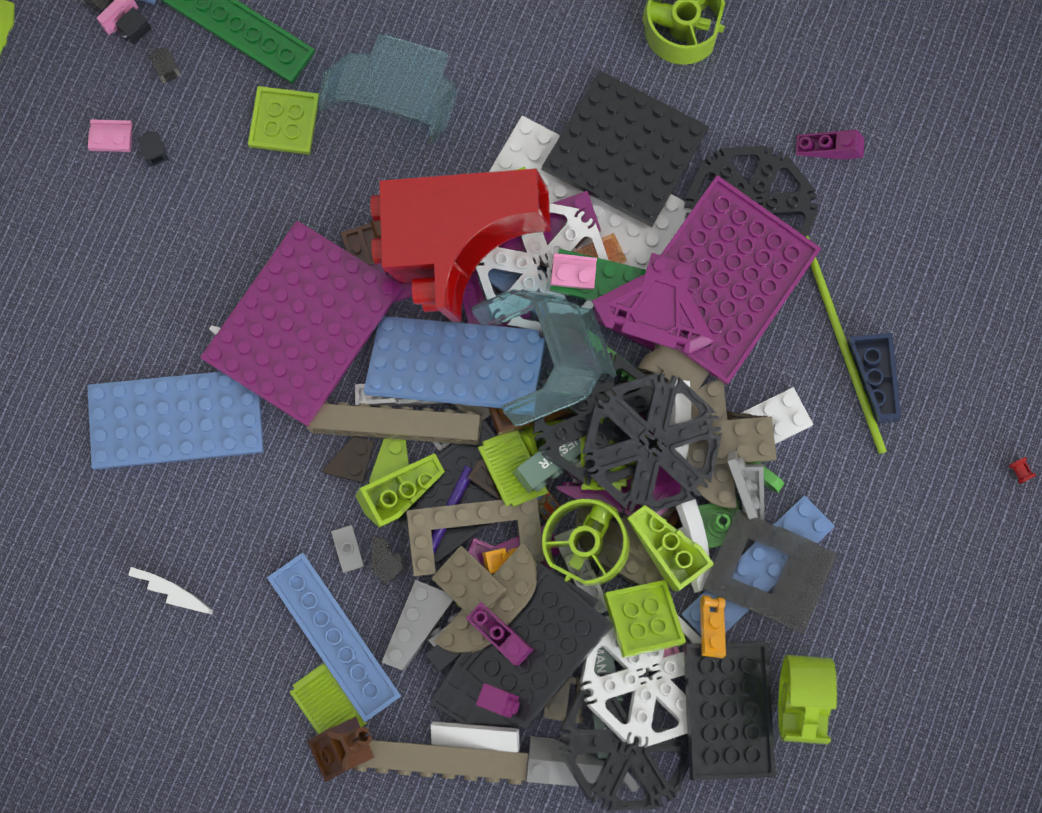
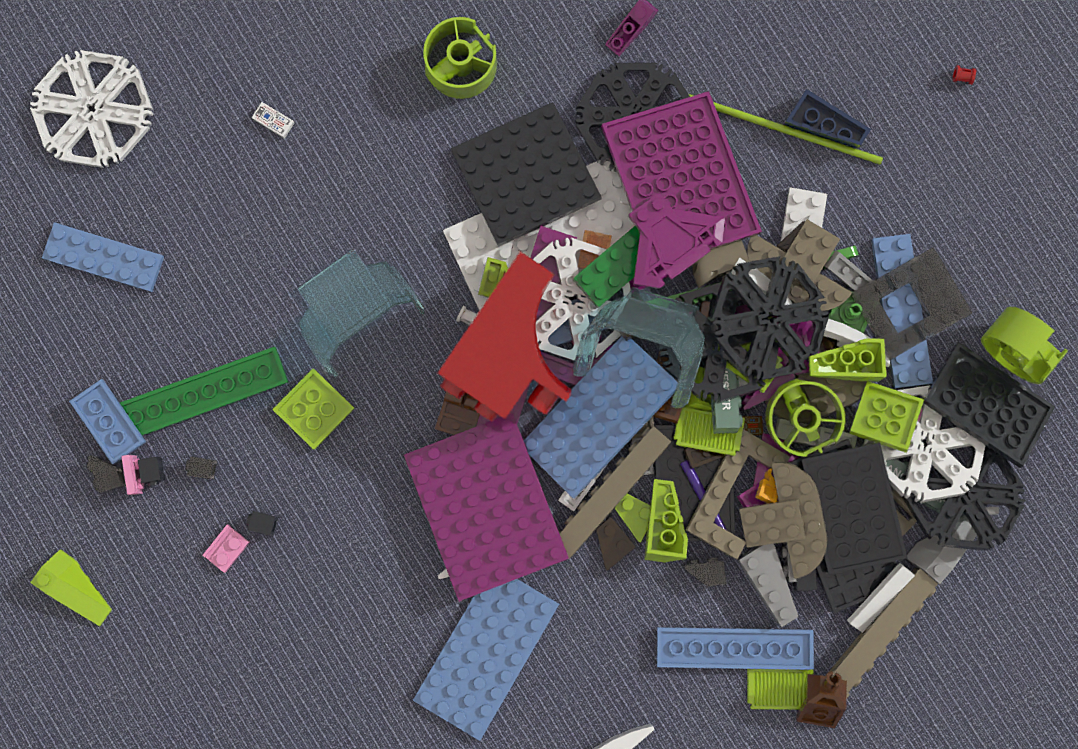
camera: 60 degrees left, 5 degrees up
light grey plate [331,525,364,573] -> none
magenta slope [466,602,534,666] -> none
magenta brick [476,683,520,718] -> none
bright pink plate [550,253,597,290] -> none
light orange plate [700,595,726,658] -> none
light grey plate [727,451,760,519] -> none

